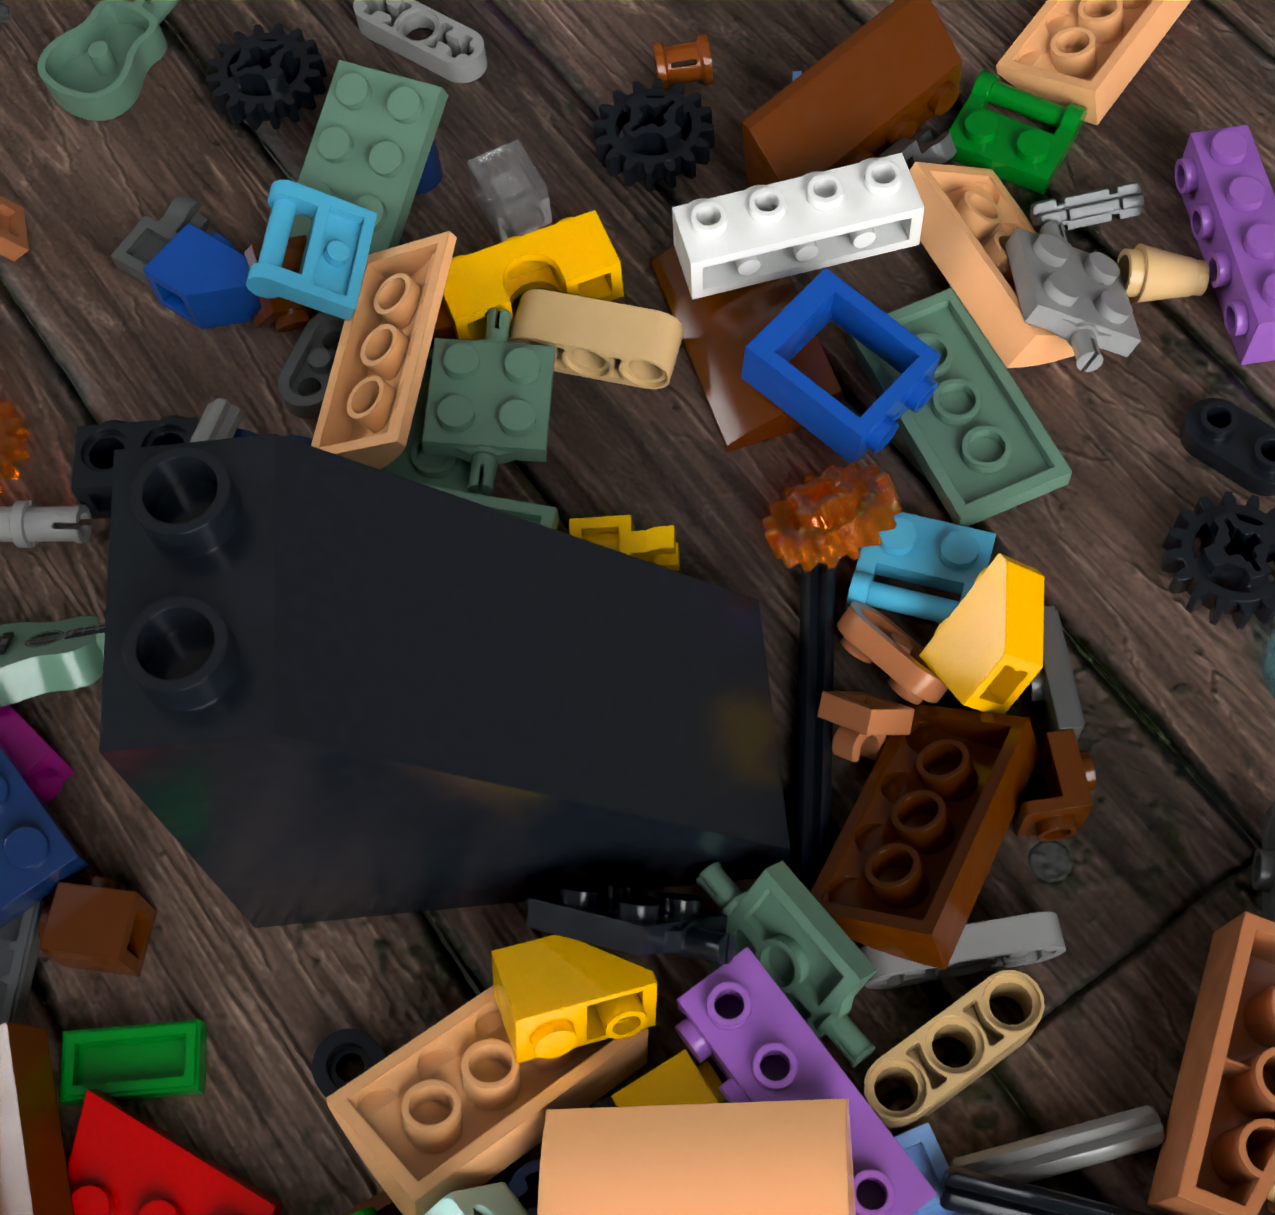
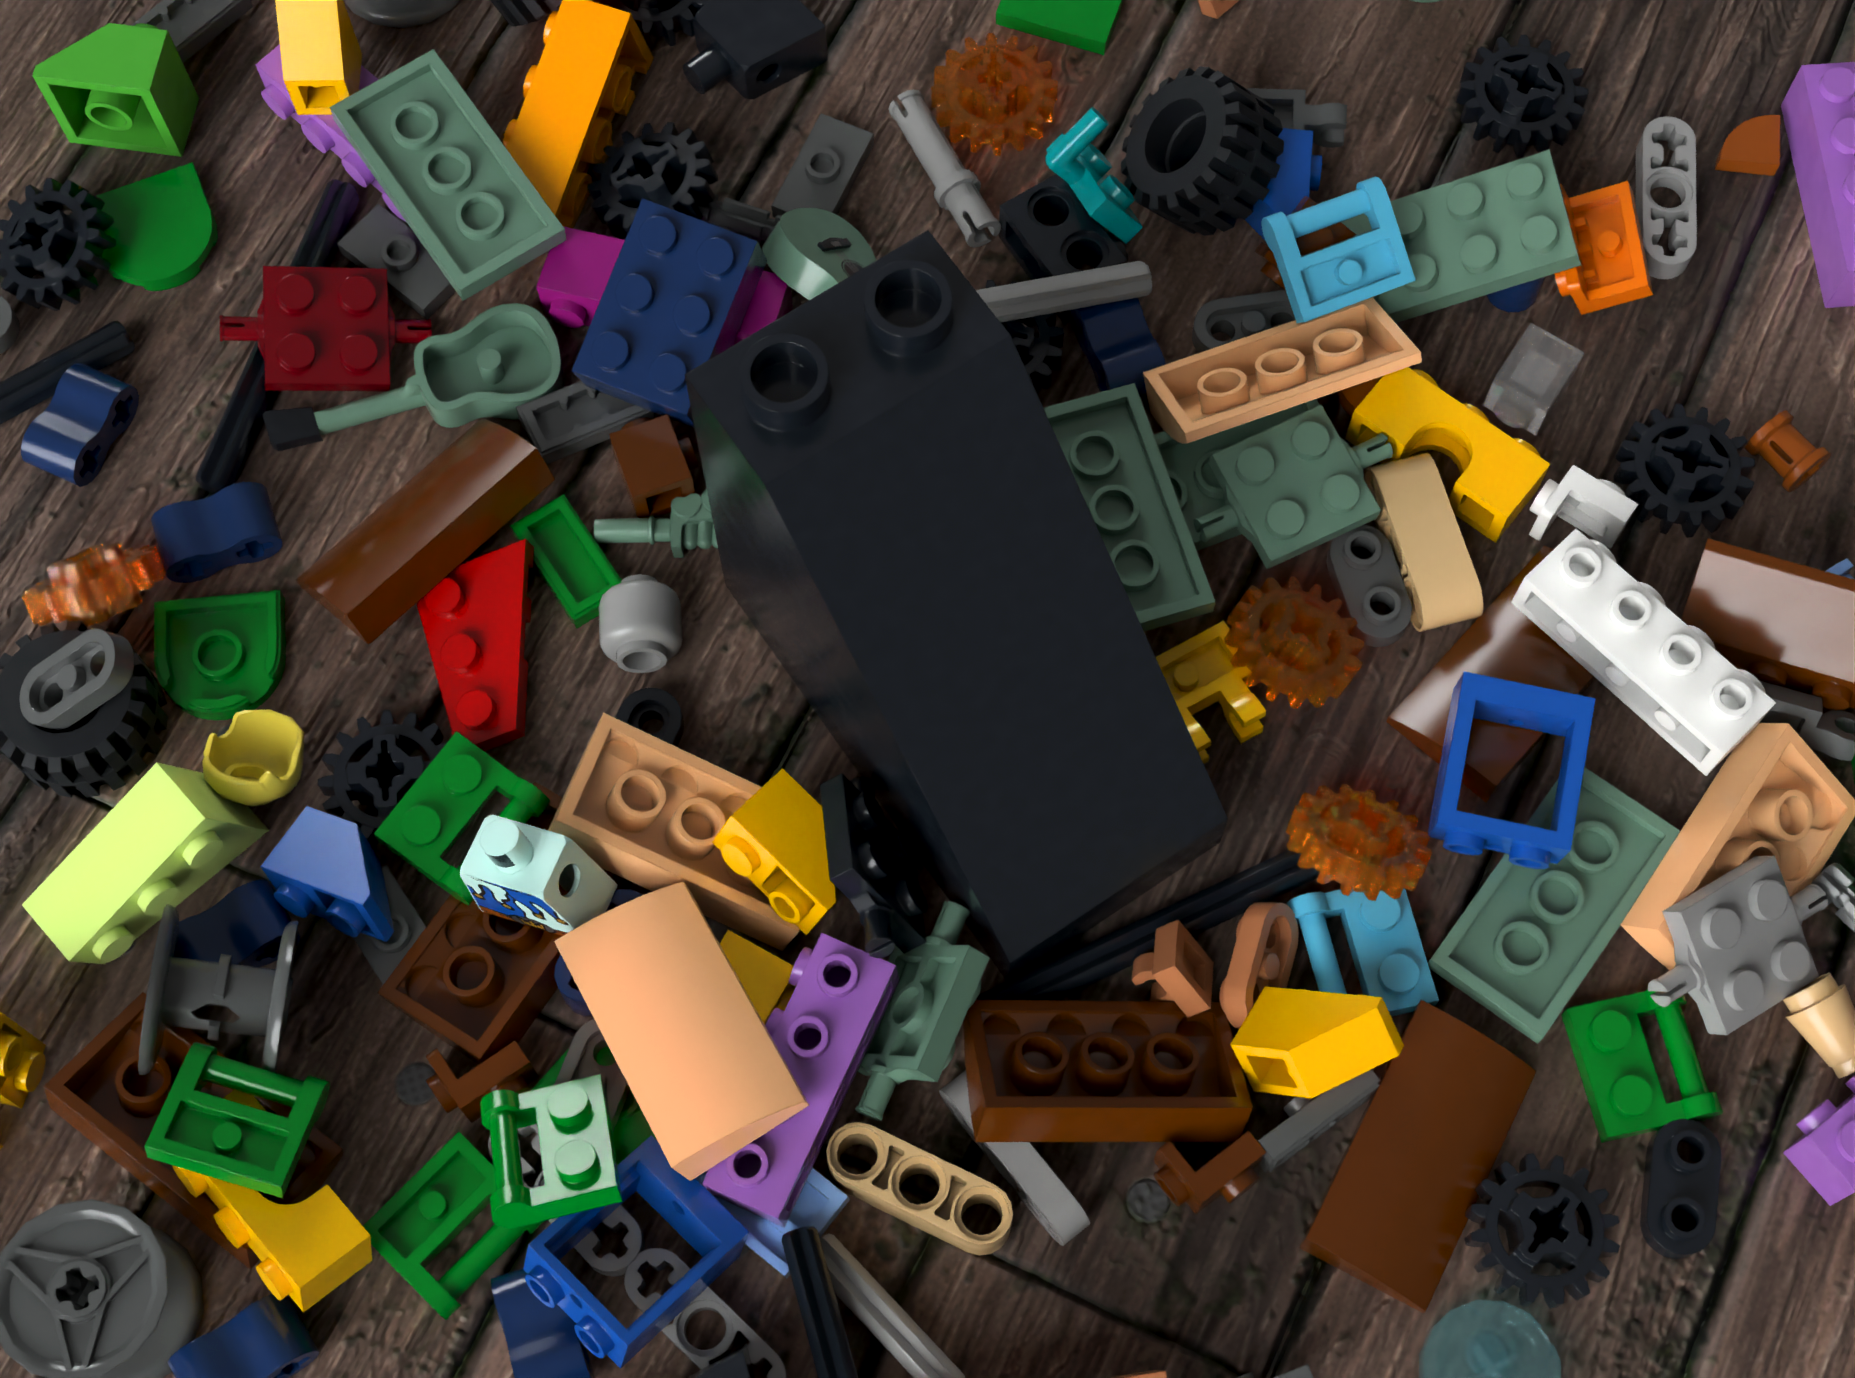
camera: 55 degrees right, 5 degrees up
none -> sand green piece [594,489,718,558]
none -> light grey head [599,574,683,673]
none -> teal plate [1045,107,1143,244]
none -> black tyre [1121,66,1284,236]
none -> clear orange gear [1224,577,1364,709]
none -> reddish brown slope [1299,1000,1536,1313]
none -> dark grey plate [1326,525,1412,647]
none -> white bracket [1529,465,1638,549]
none -> orange bracket [1554,181,1653,315]
none -> green plate [1561,990,1723,1143]

